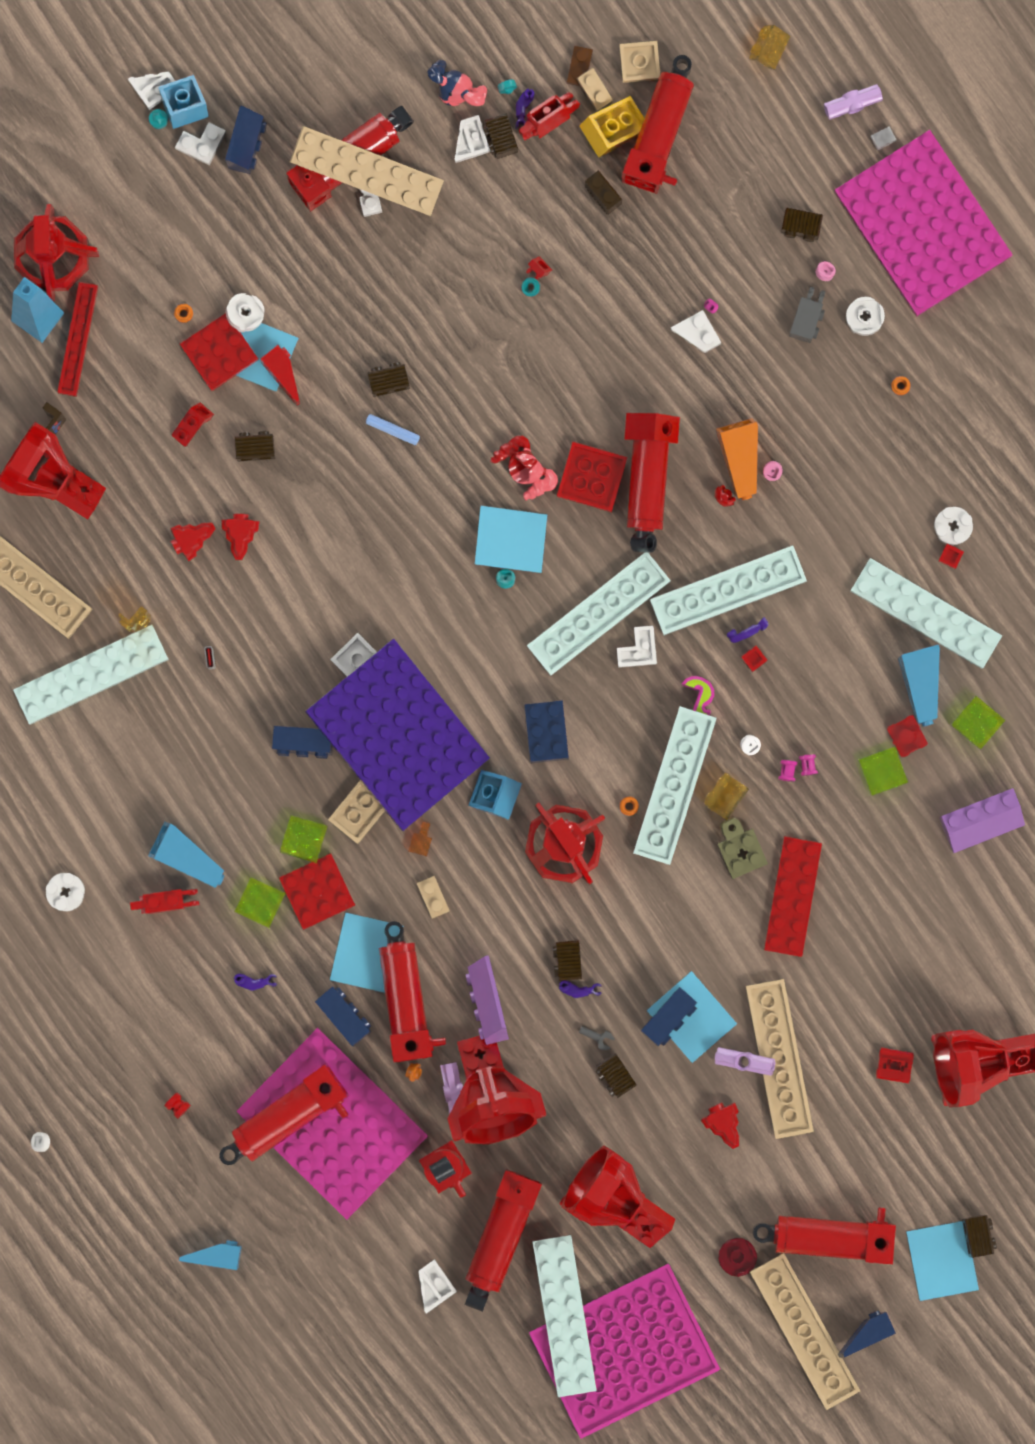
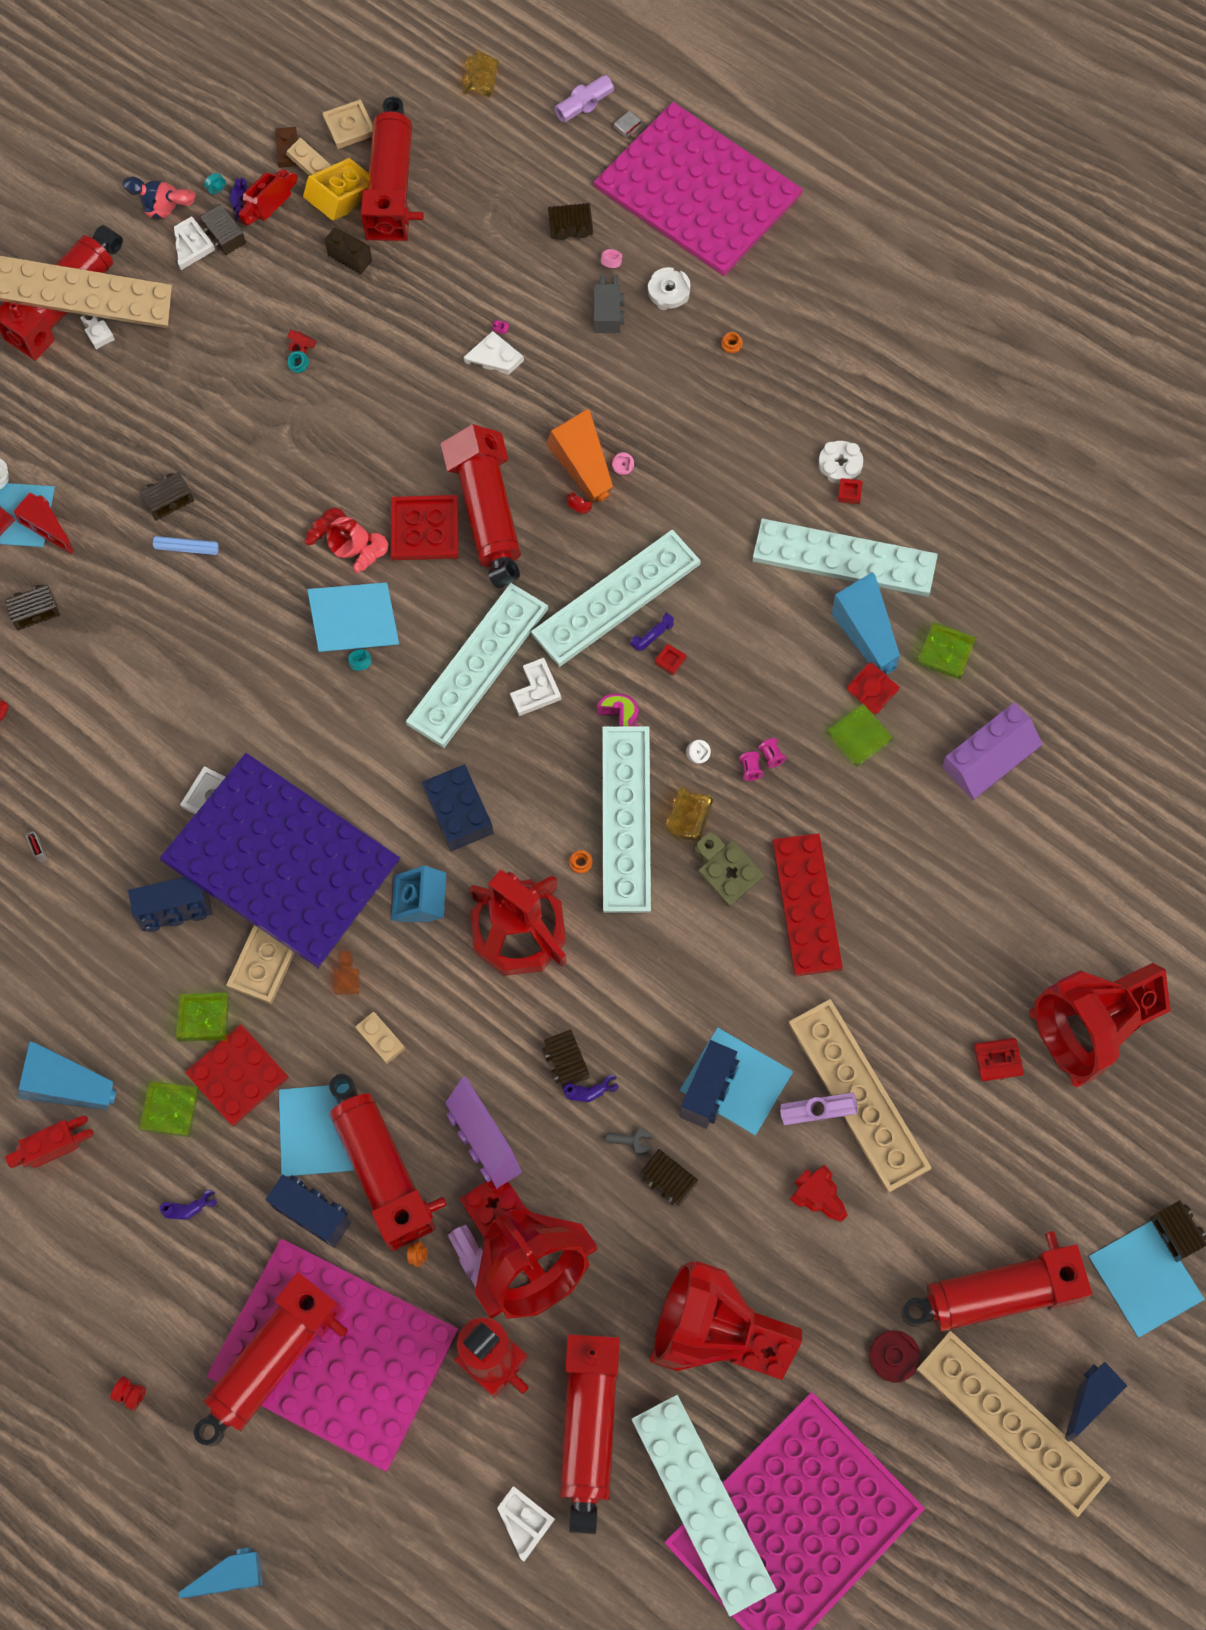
camera: 20 degrees left, 15 degrees down
red rock [221,514,260,560] -> none

